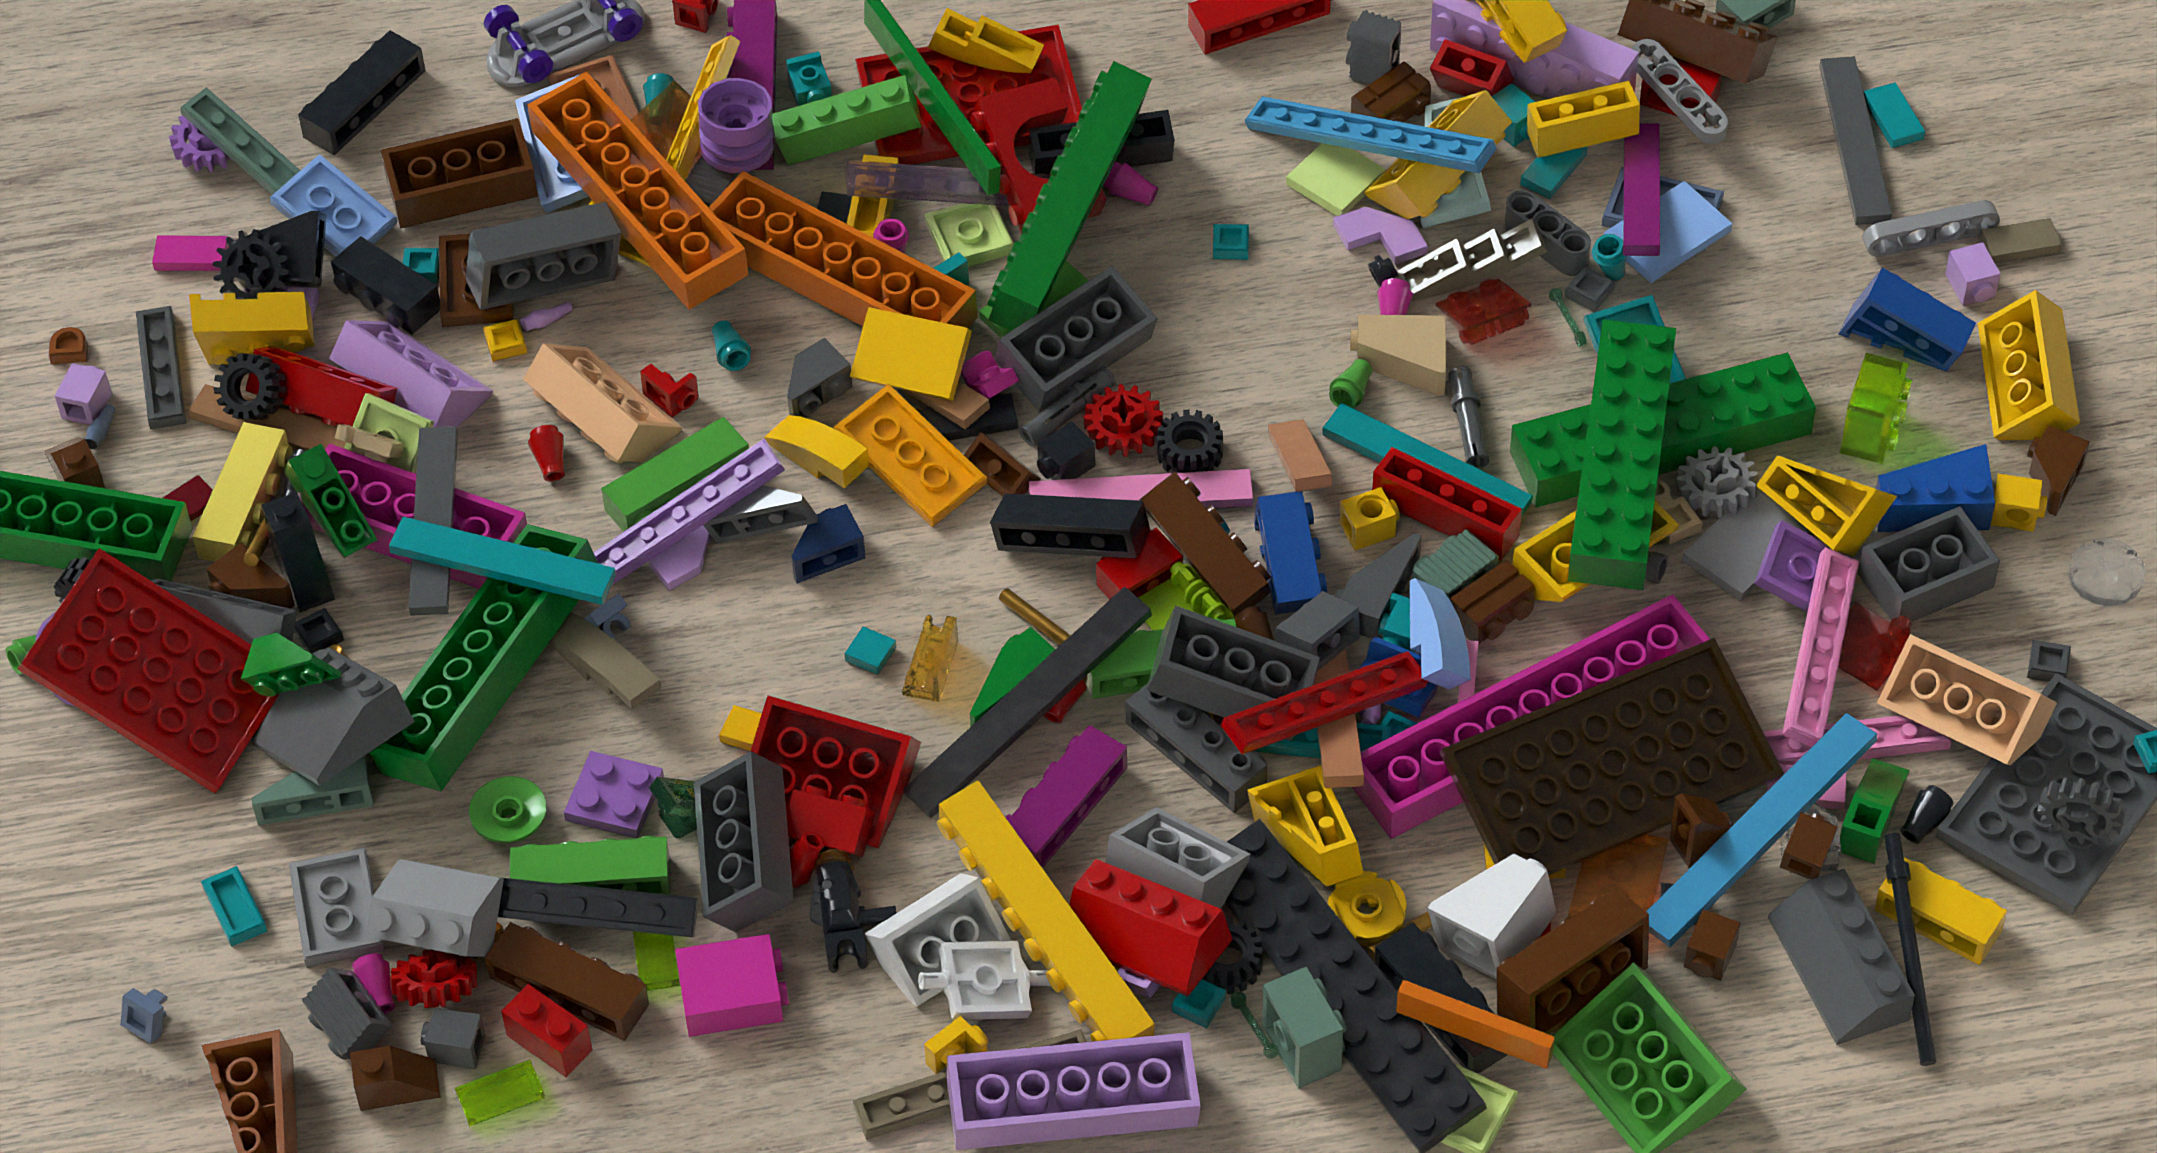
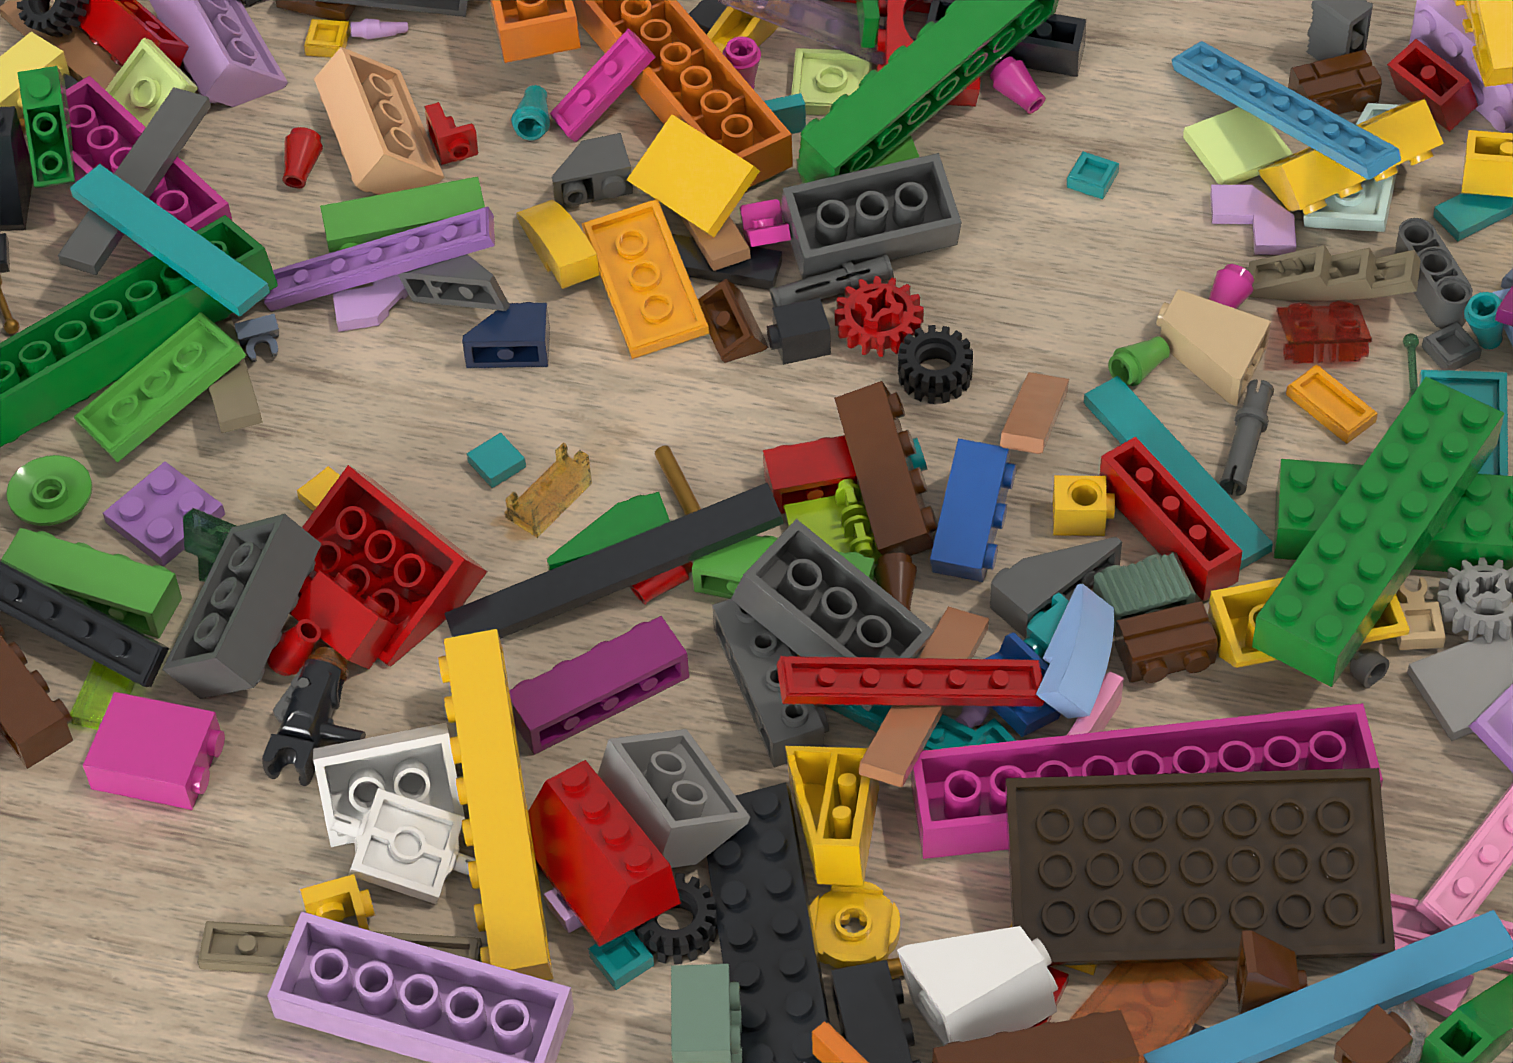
camera: 25 degrees right, 0 degrees up
tan plate [334,424,405,462] -> none
black brick [990,493,1151,558] -> none
bright pink tile [1029,469,1253,508] -> none
clear green hinge [1230,992,1279,1059] -> none
dark grey brick [1275,591,1360,672] -> none
black plate [1368,254,1398,288] -> none
teal brick [1492,83,1535,147] -> none
none -> bright green tile [74,312,247,463]
none -> dark pink tile [549,29,655,142]
none -> light orange tile [1286,364,1378,444]

